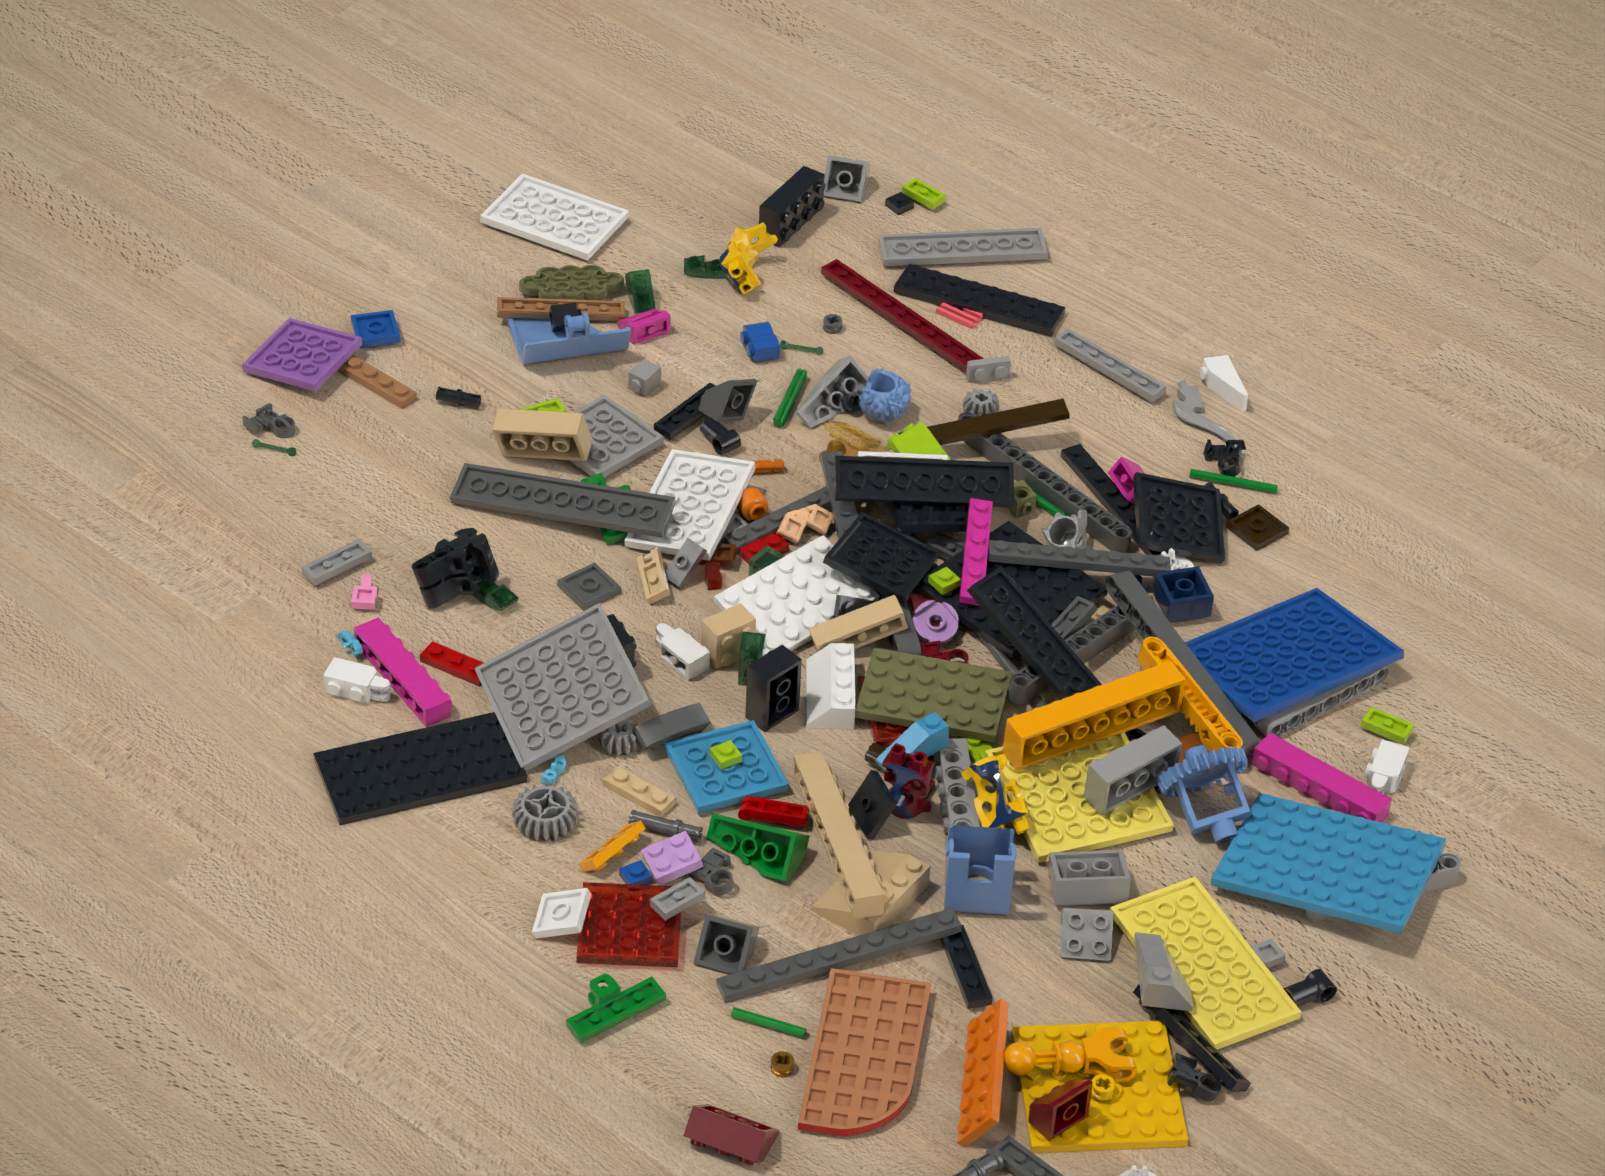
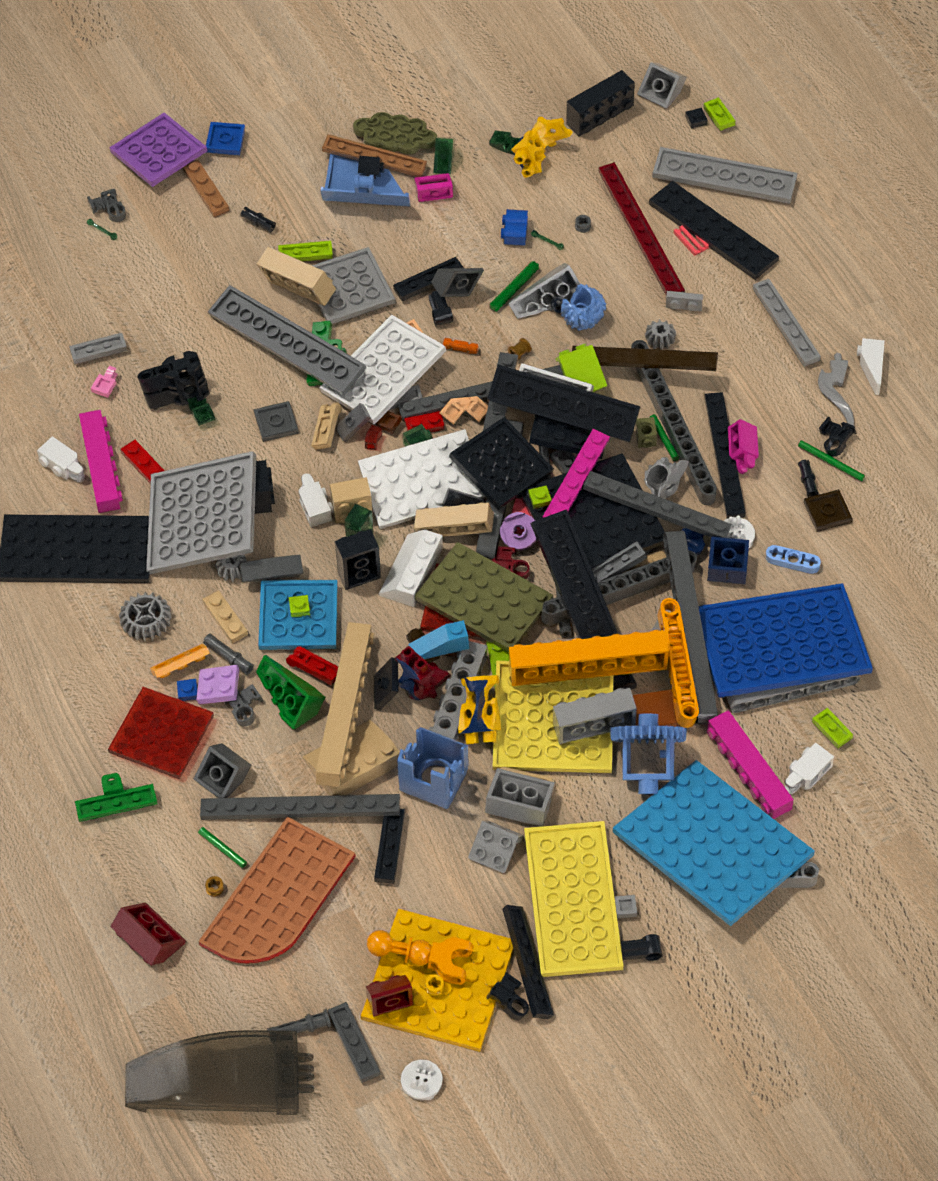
camera: 25 degrees right, 15 degrees up
medium azure piece [336,630,363,657] -> none
white plate [480,174,629,261] -> none
white plate [532,888,591,939] -> none
medium azure piece [541,754,566,785] -> none
light grey brick [628,359,661,397] -> none
light grey plate [650,877,705,921] -> none
orange head [737,487,768,521] -> none
clear yellow plate [823,420,881,451] -> none
orange plate [957,999,1009,1147] -> none
black plate [1133,472,1225,564] -> none
light grey wedge [1134,932,1193,1011] -> none
none -> light blue beam [766,545,821,574]

